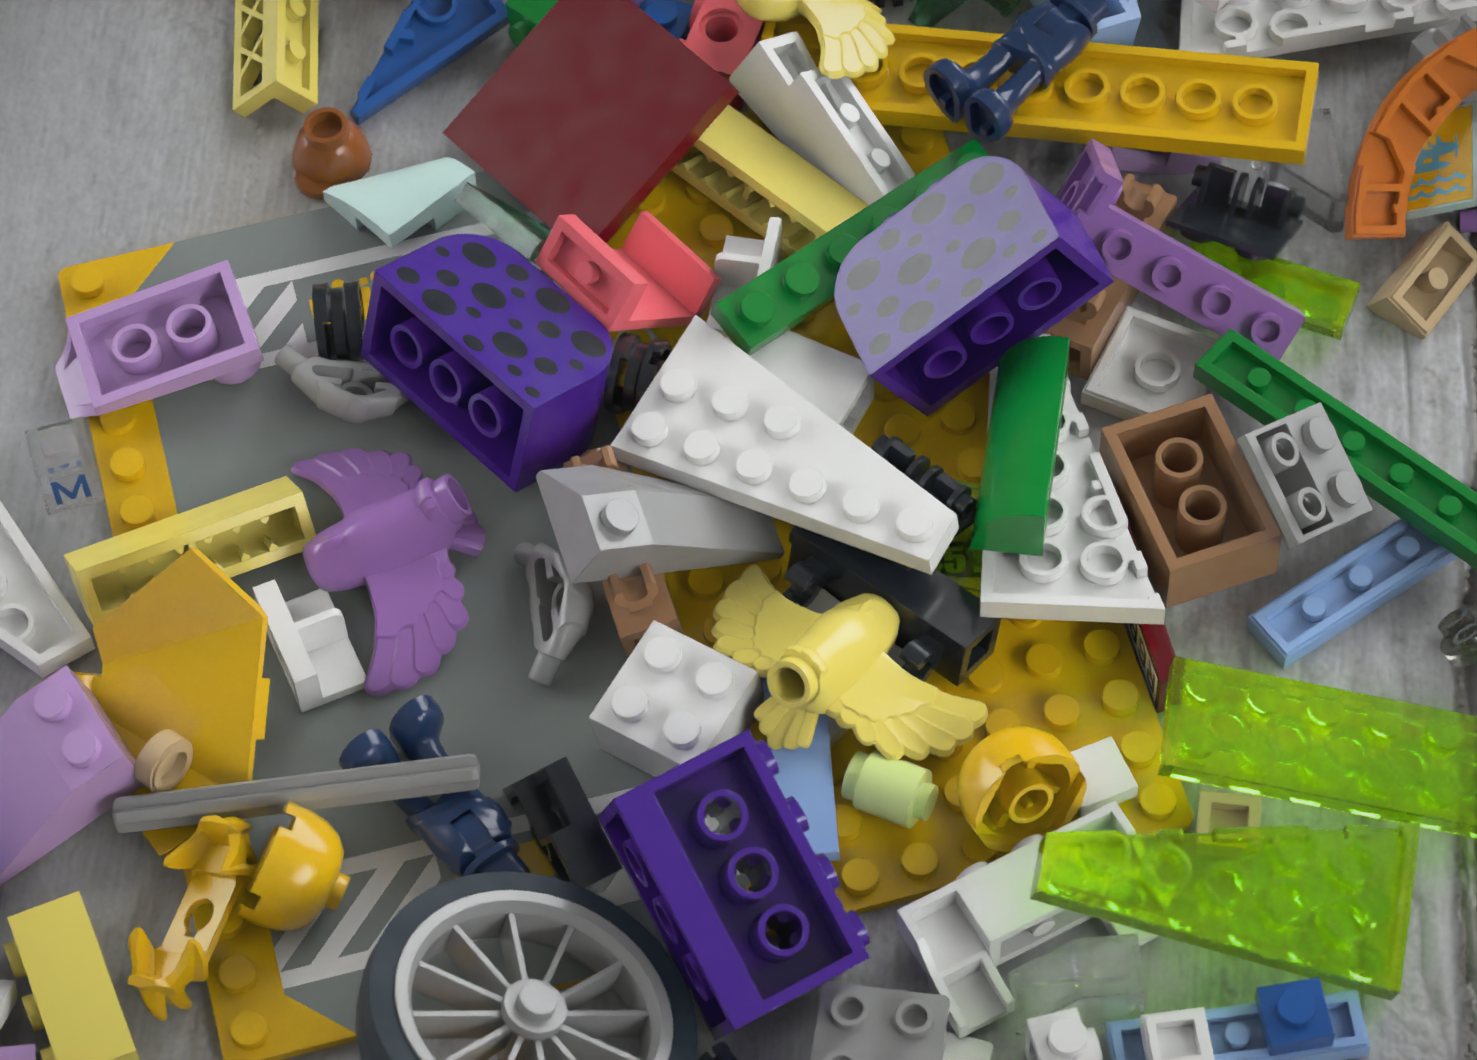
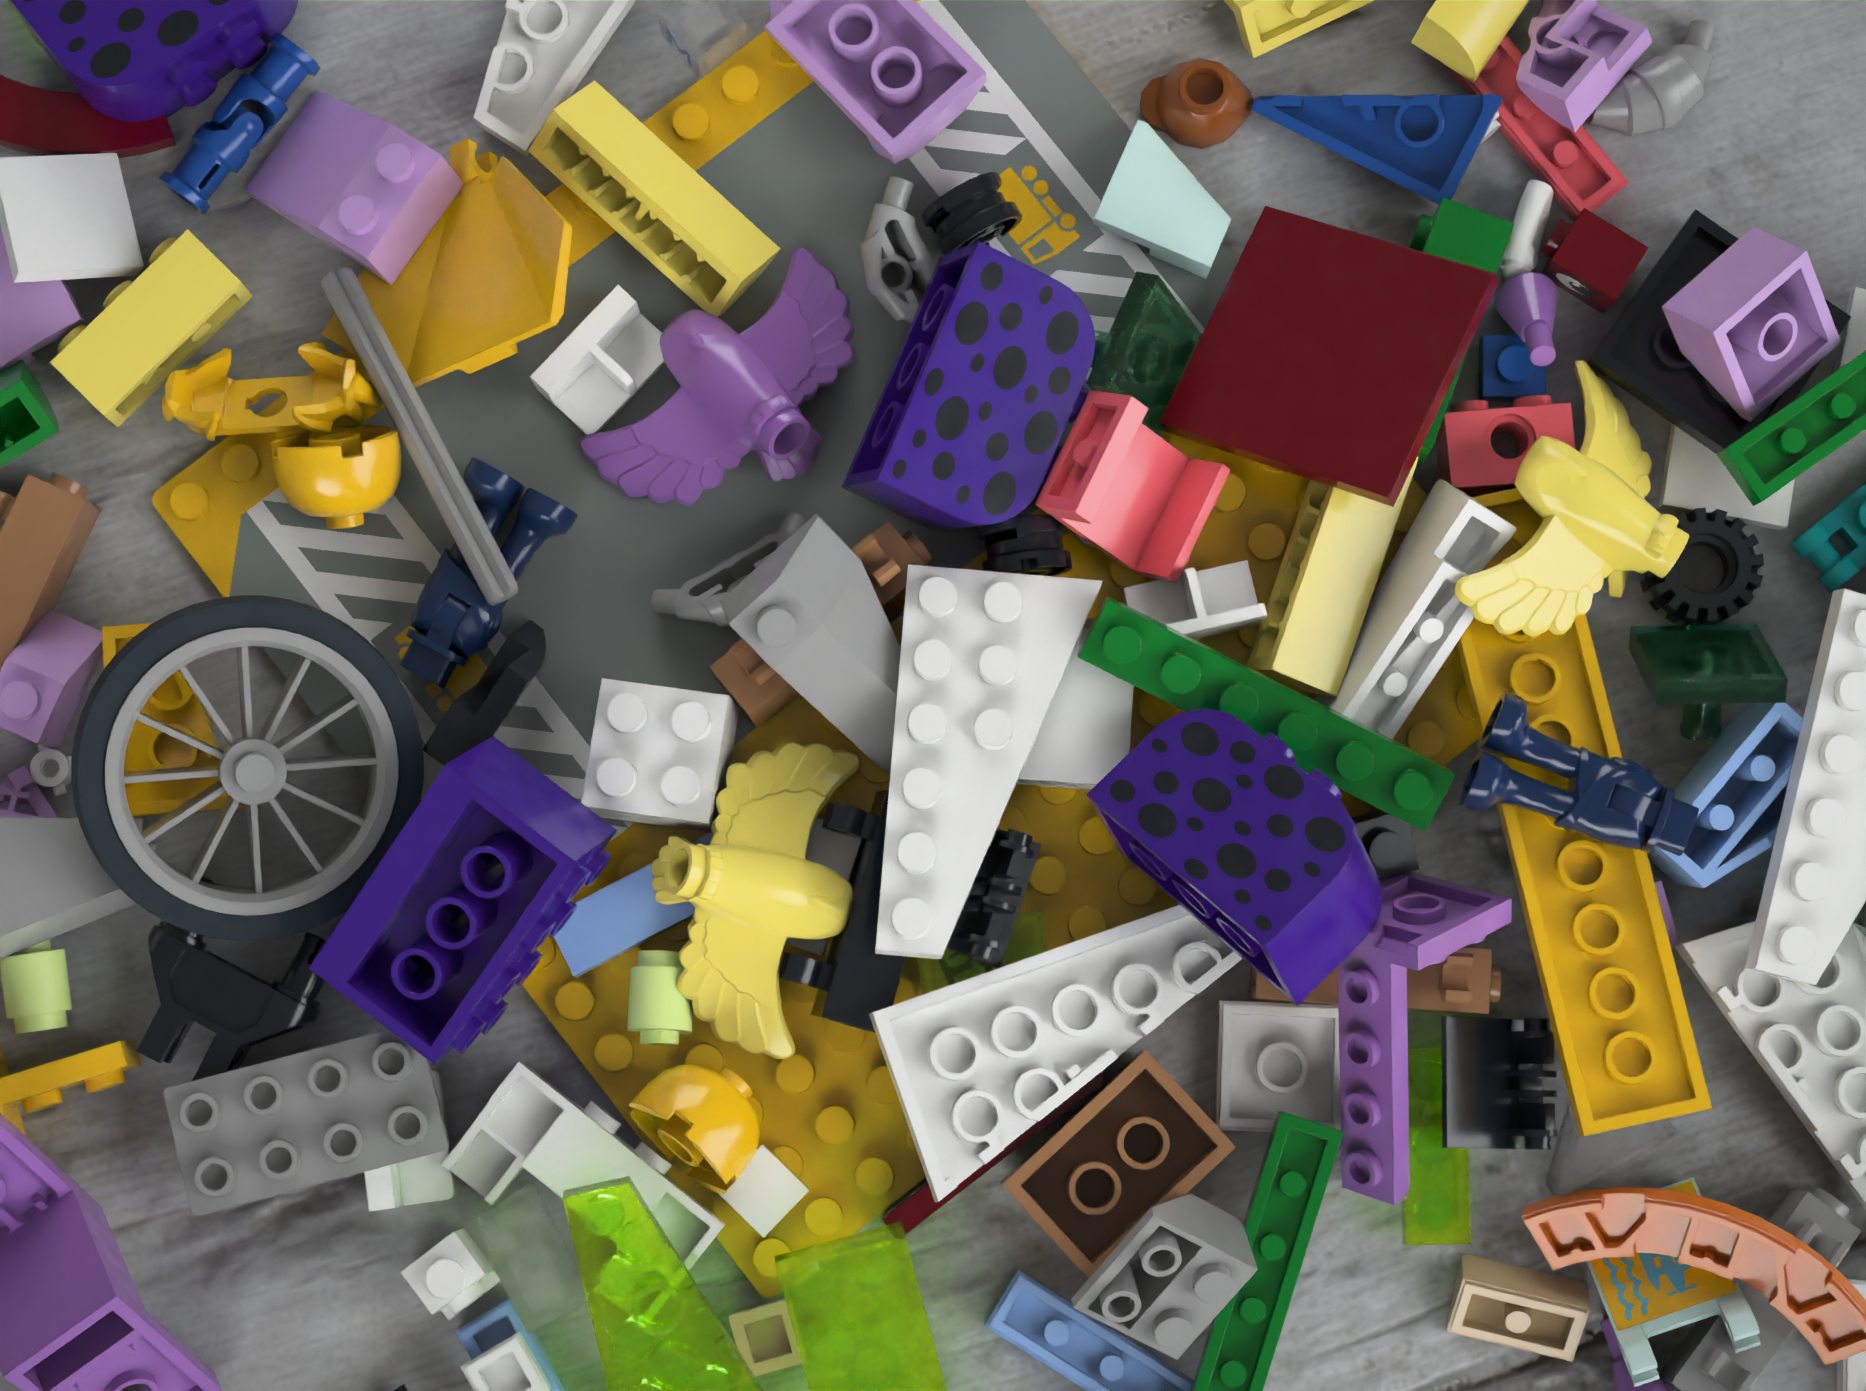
camera: 60 degrees right, 25 degrees up
tan tile [134,729,193,793] -> none
green brick [970,336,1070,556] -> none

